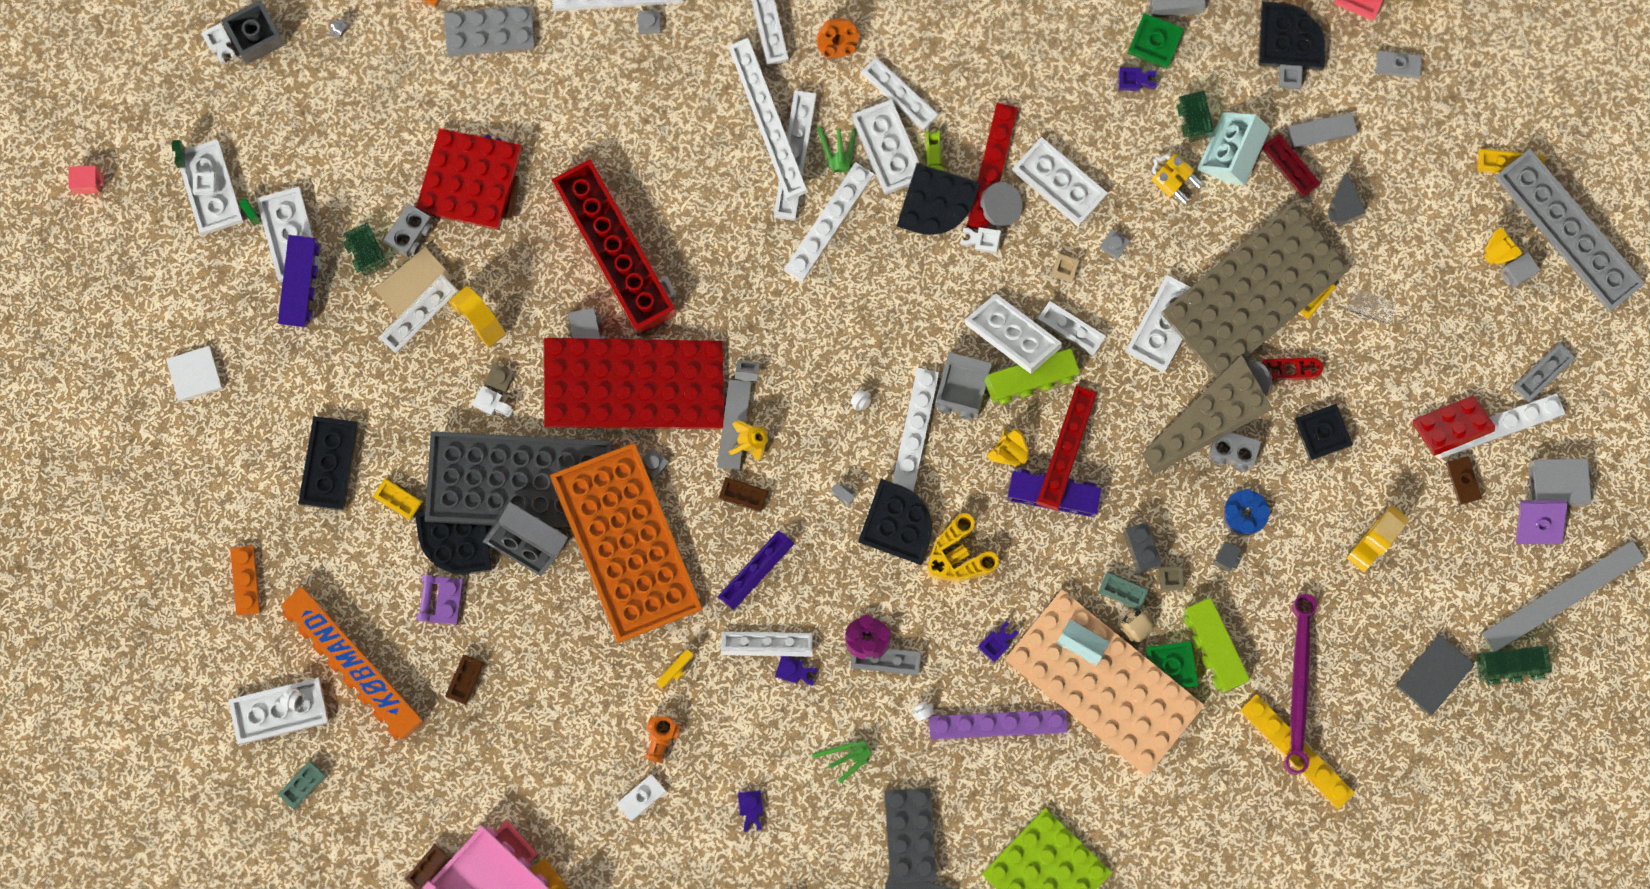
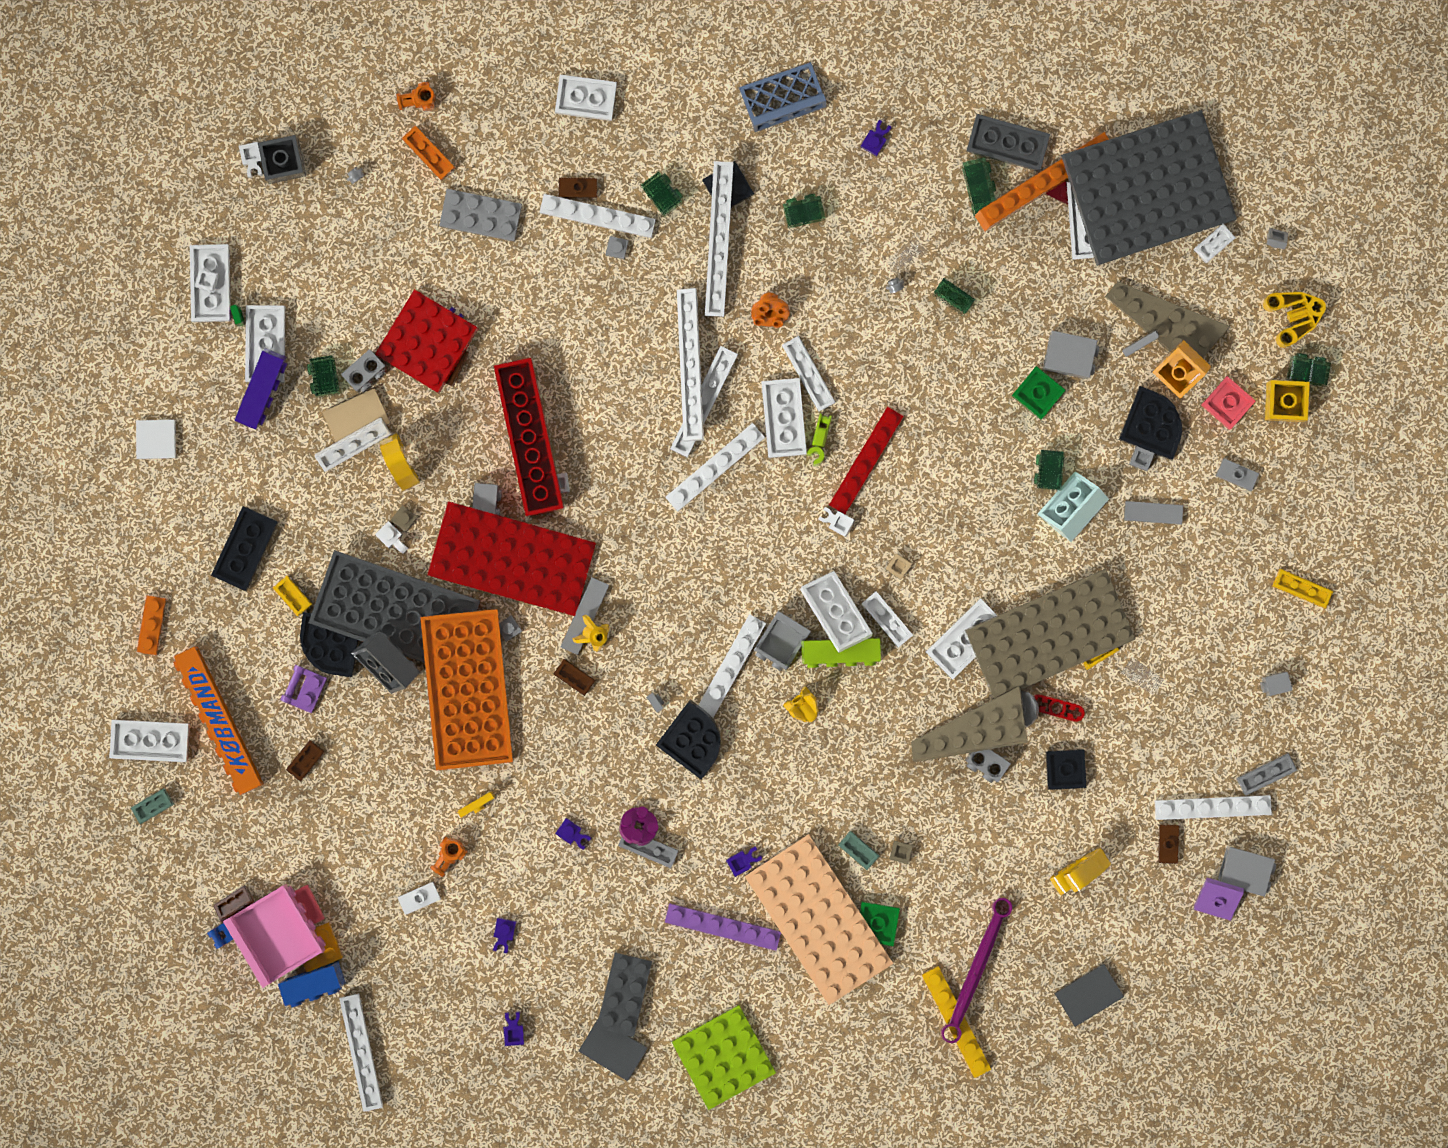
camera: 20 degrees right, 10 degrees up
coral brick [69,166,104,194] -> none
dark green tile [171,140,185,168] -> none
white plate [280,689,305,711] -> none
dark purple plate [717,531,794,611] -> none
white tile [721,632,813,657] -> none
light grey plate [735,360,760,382] -> none
bright green plant [812,740,872,783] -> none
bright green plant [817,126,856,173] -> none
white plate [851,390,871,411] -> none
black plate [896,162,980,235] -> none
white plate [911,701,934,721] -> none
yellow connector [927,513,999,582] -> none
light grey tile [980,182,1023,227] -> none
dark purple brick [1006,469,1102,518] -> none
white plate [1012,137,1108,227] -> none
red tile [1036,385,1097,511] -> none
light aqua panel [1056,619,1110,666] -> none
light grey plate [1099,229,1130,260] -> none
dark purple plate [1118,67,1156,91] -> none
tan head [1119,609,1154,642] -> none
dark grey brick [1123,522,1162,575] -> none
yellow piece [1150,152,1203,205] -> none
lime brick [1182,597,1250,694] -> none
dark grey plate [1212,541,1242,572] -> none
blue plate [1224,489,1270,535] -> none
dark red plate [1261,133,1321,199] -> none
dark grey slope [1328,173,1366,228] -> none
red plate [1413,395,1495,456] -> none
clear green brick [1475,645,1552,686] -> none
light grey tile [1481,540,1645,653] -> none
yellow brick [1483,227,1523,267] -> none
light grey plate [1495,149,1645,312] -> none

